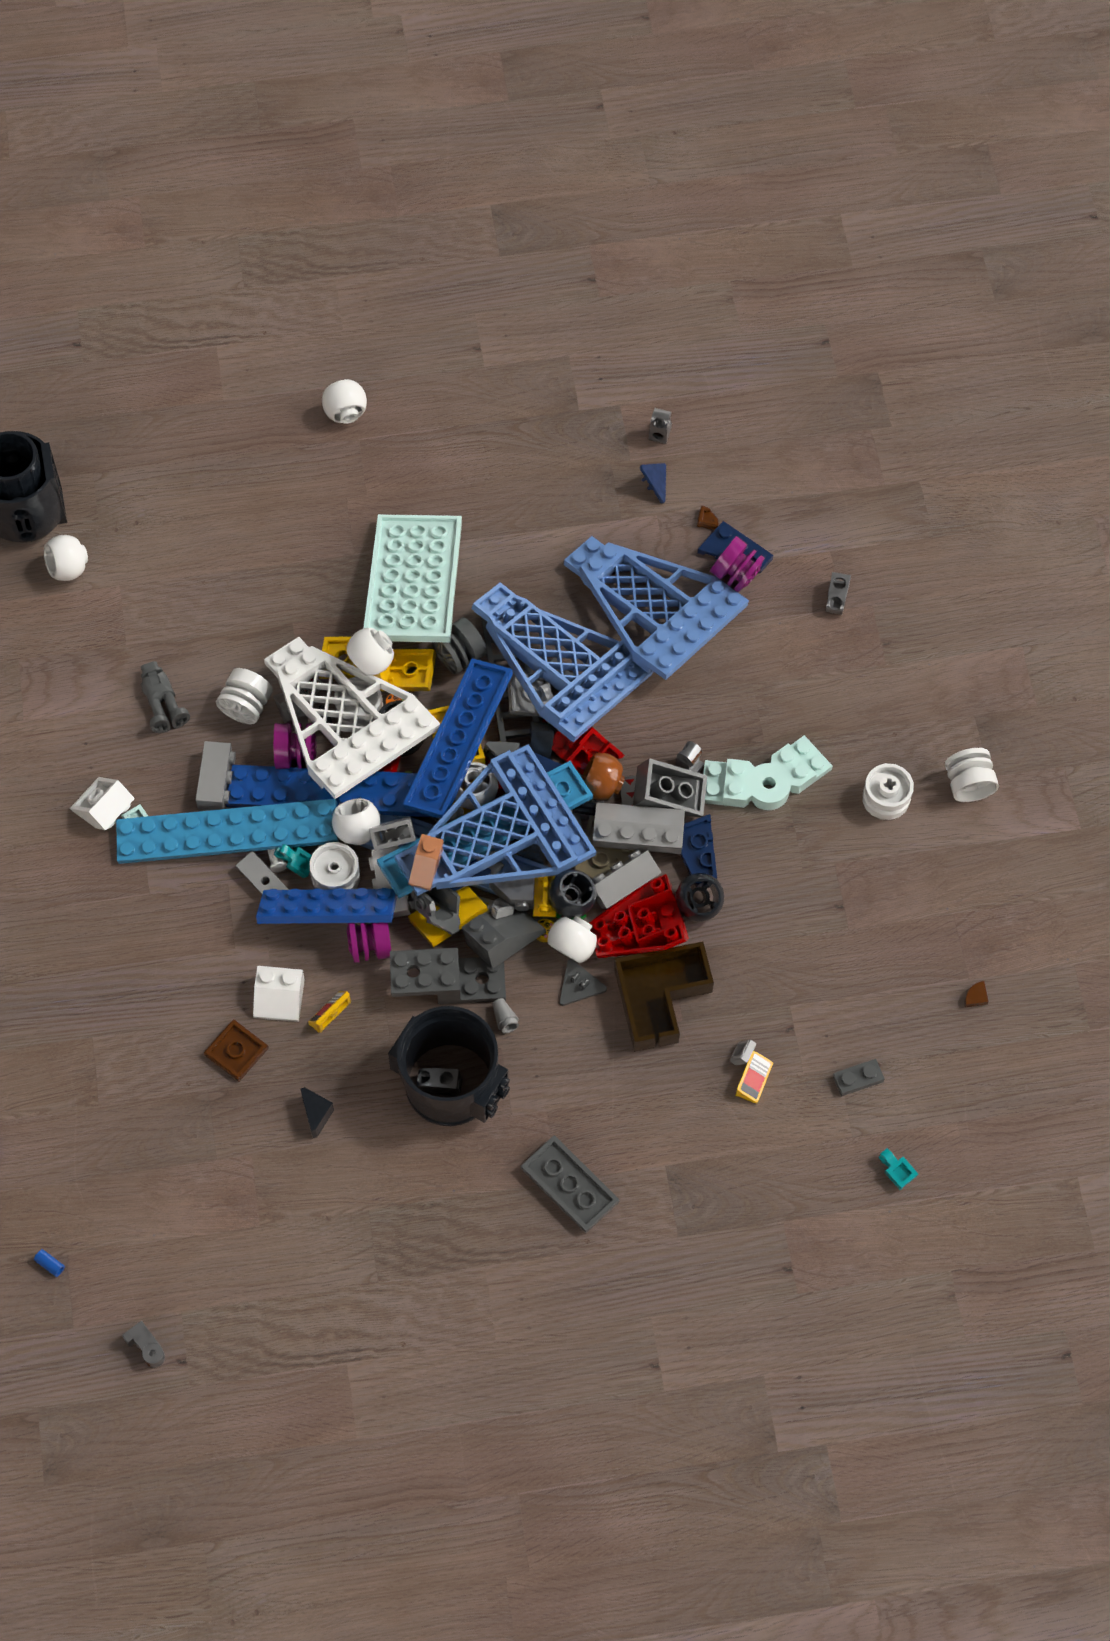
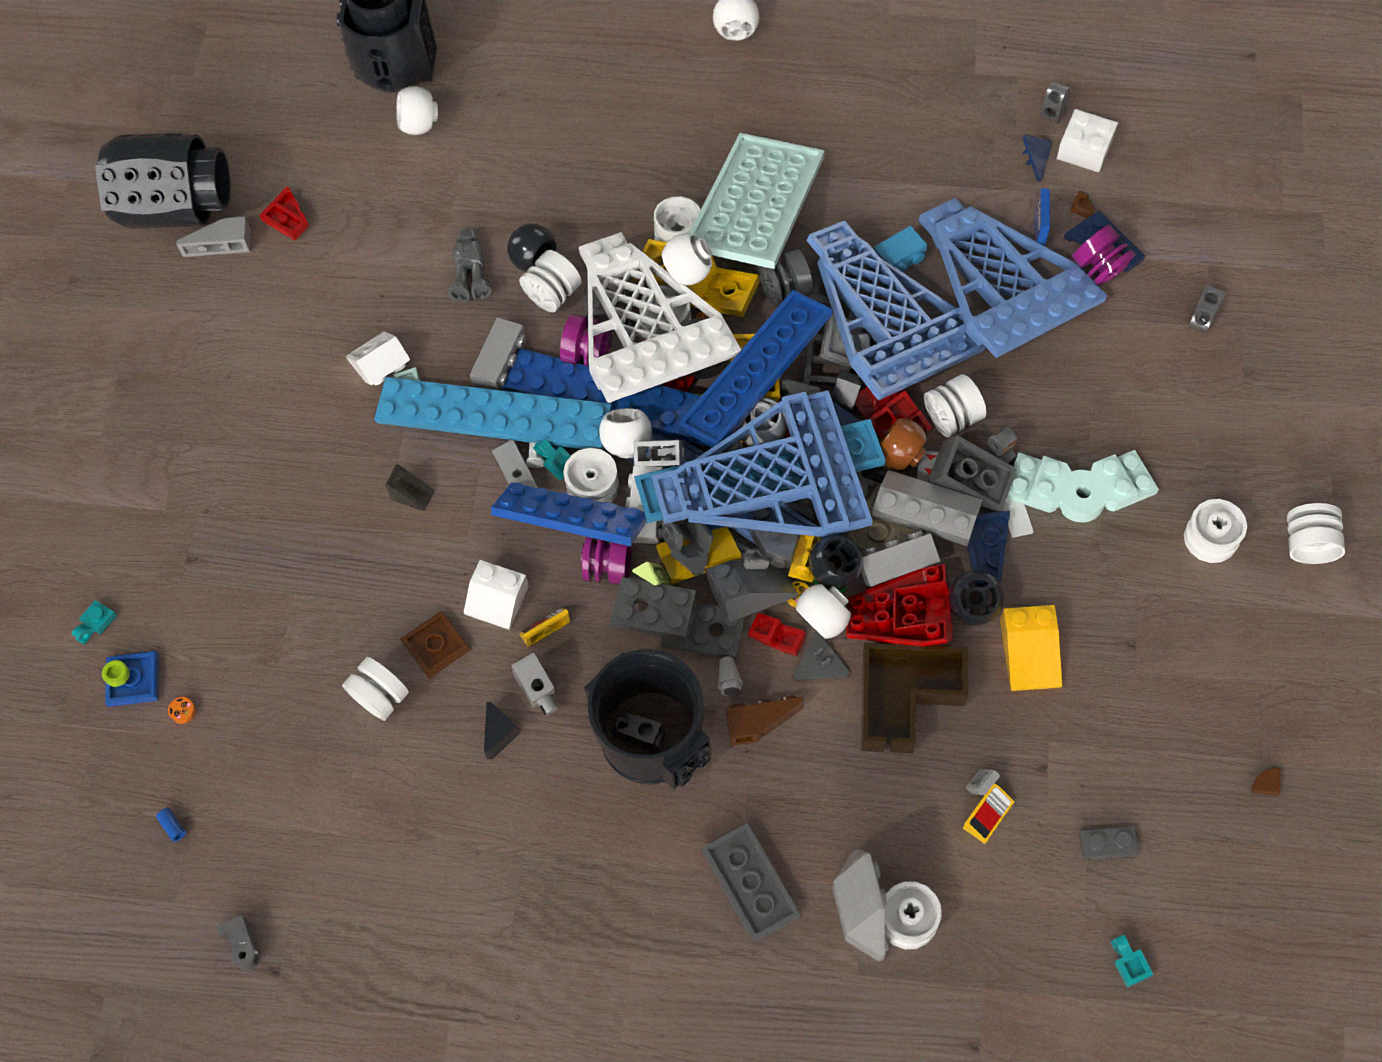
camera: 20 degrees right, 0 degrees up
nougat slope [408,834,444,891] -> none
none -> orange tile [168,697,196,724]
none -> white wheel [342,657,409,721]
none -> clear smoke slope [385,464,435,511]
none -> black wheel [507,223,557,273]
none -> light grey torso [511,653,558,716]
none -> yellowish green slope [632,562,673,586]
none -> white wheel [654,197,701,242]
none -> reddish brown slope [726,696,803,746]
none -> red slope [748,613,807,657]
none -> light grey wedge [832,849,889,961]
none -> dark azure brick [873,226,927,272]
none -> white wheel [884,882,941,949]
none -> white wheel [924,374,986,437]
none -> yellow slope [1000,605,1062,691]
none -> white sticker [1003,498,1034,538]
none -> blue tile [1034,188,1050,246]
none -> white brick [1057,109,1118,172]

